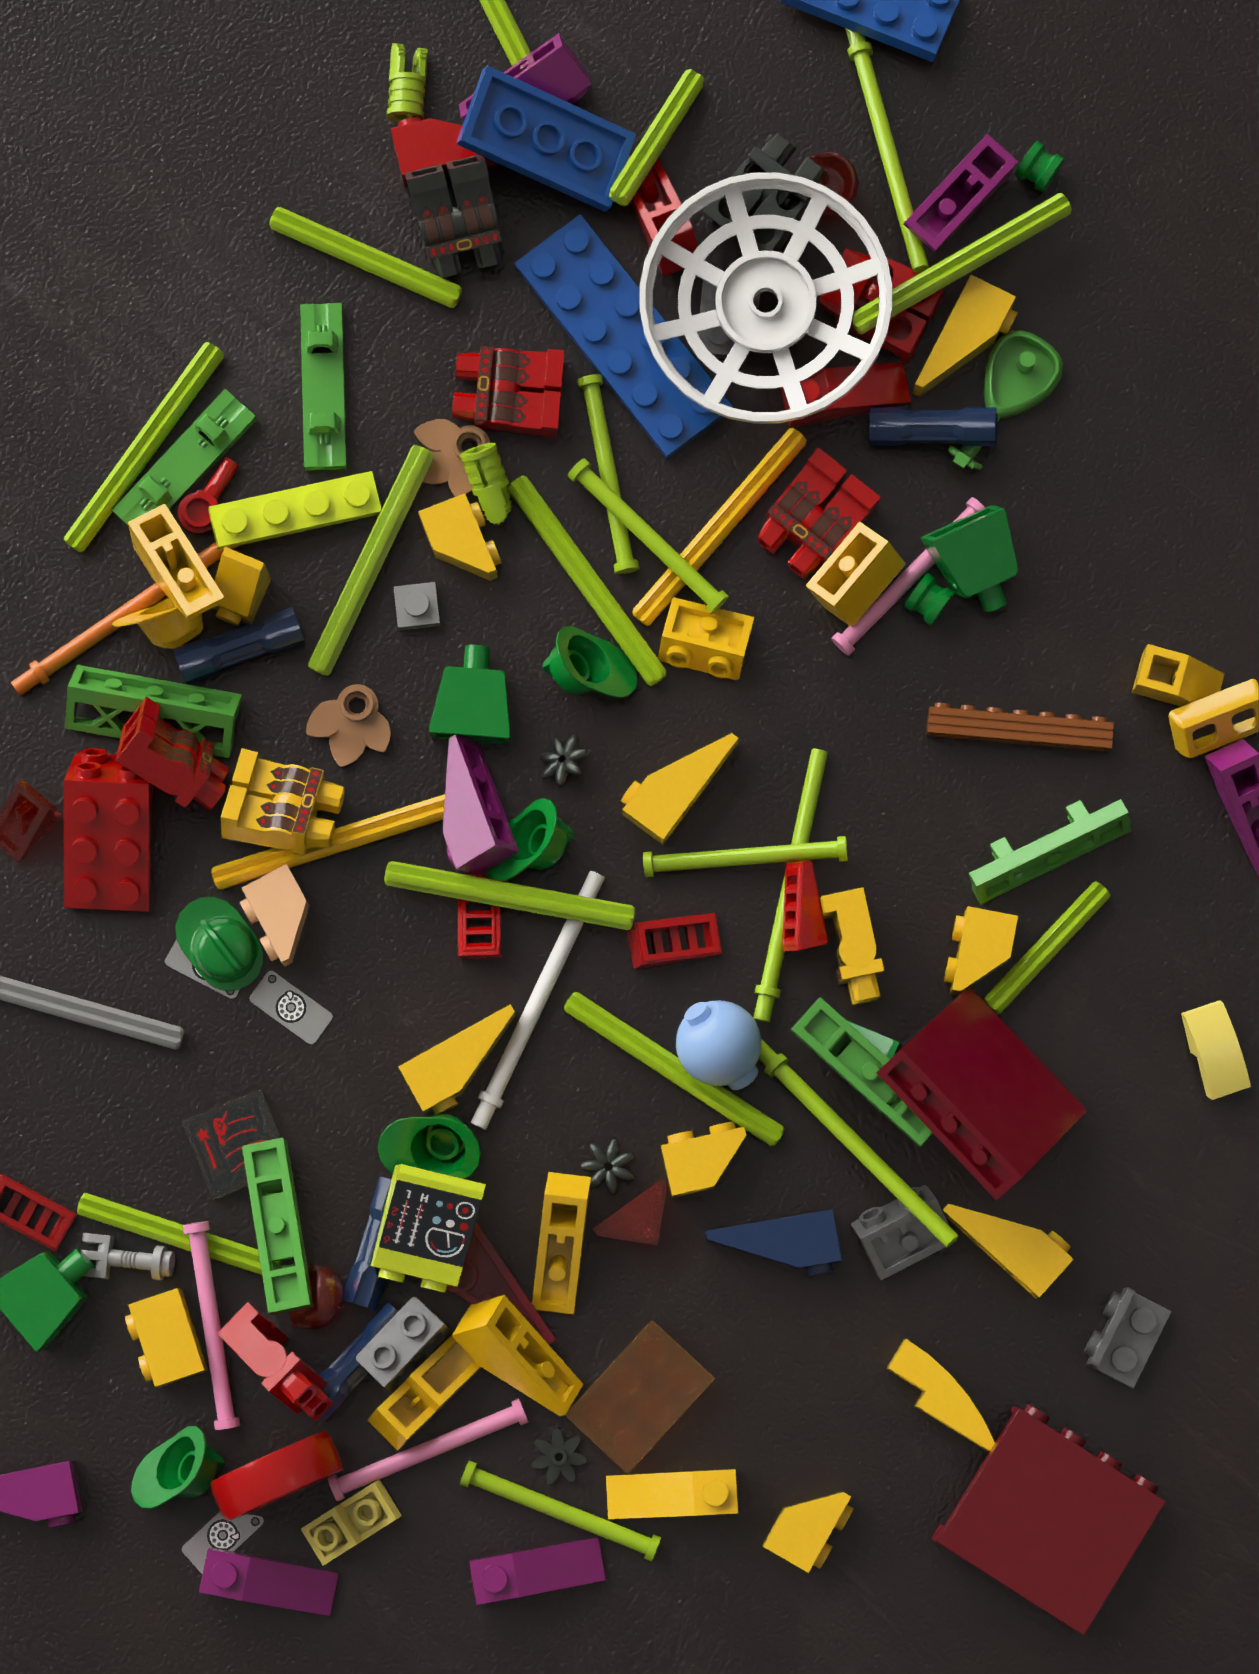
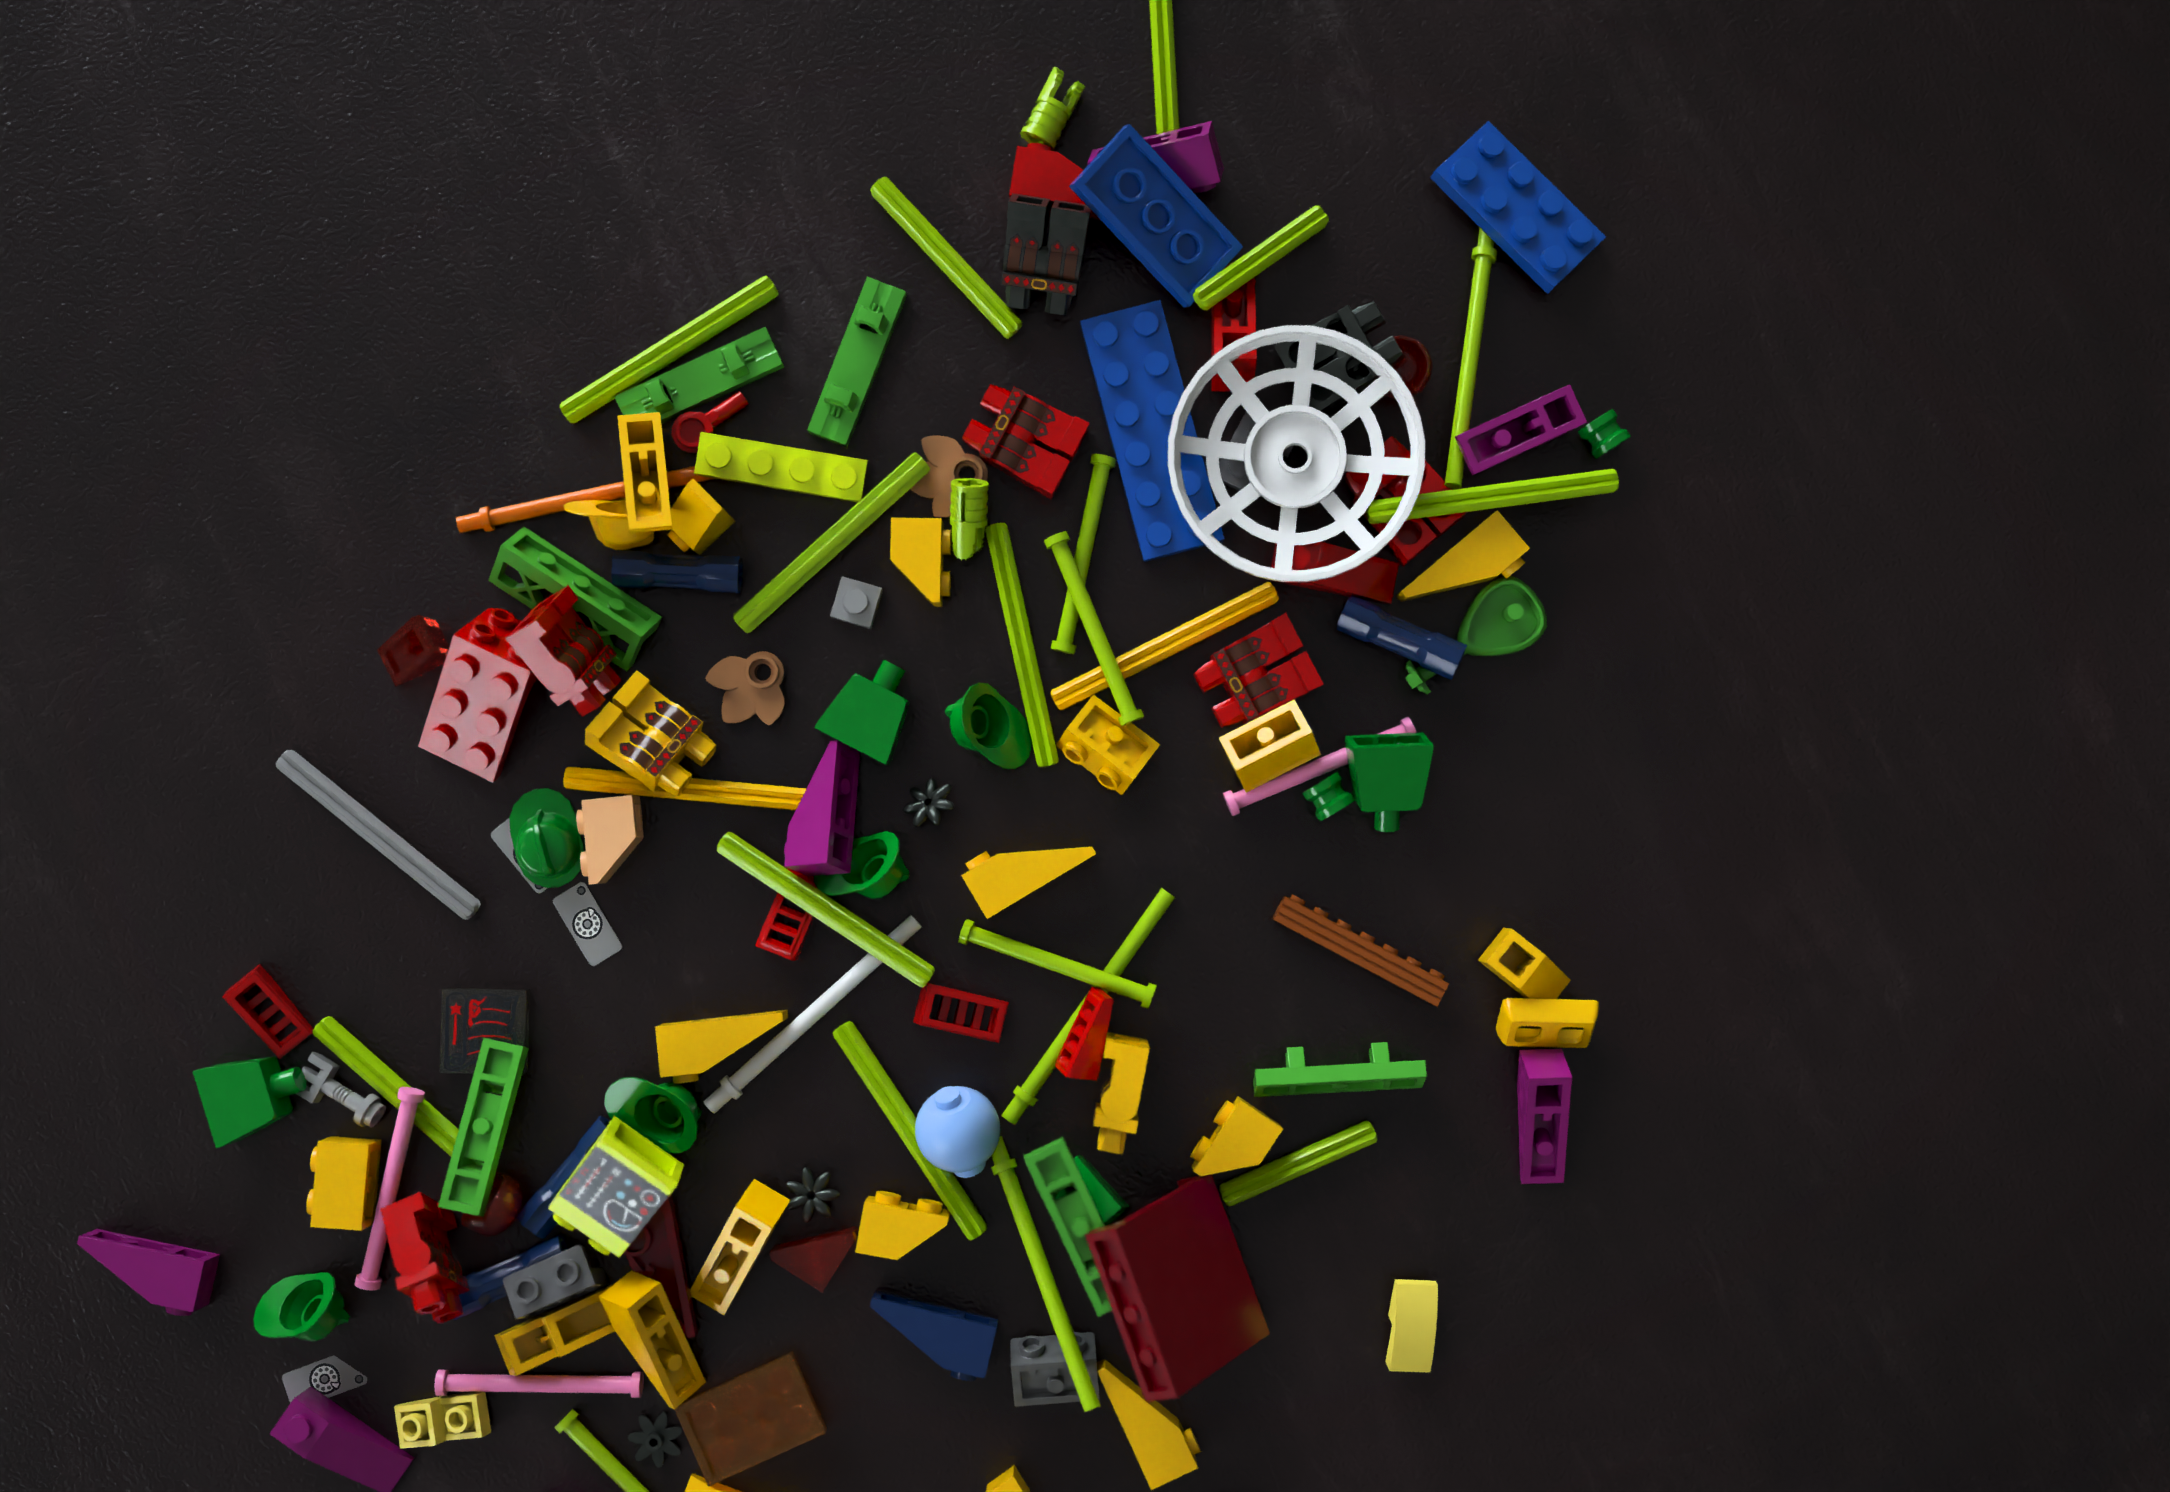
camera: 20 degrees right, 5 degrees up
red piece [210,1431,343,1522] -> none

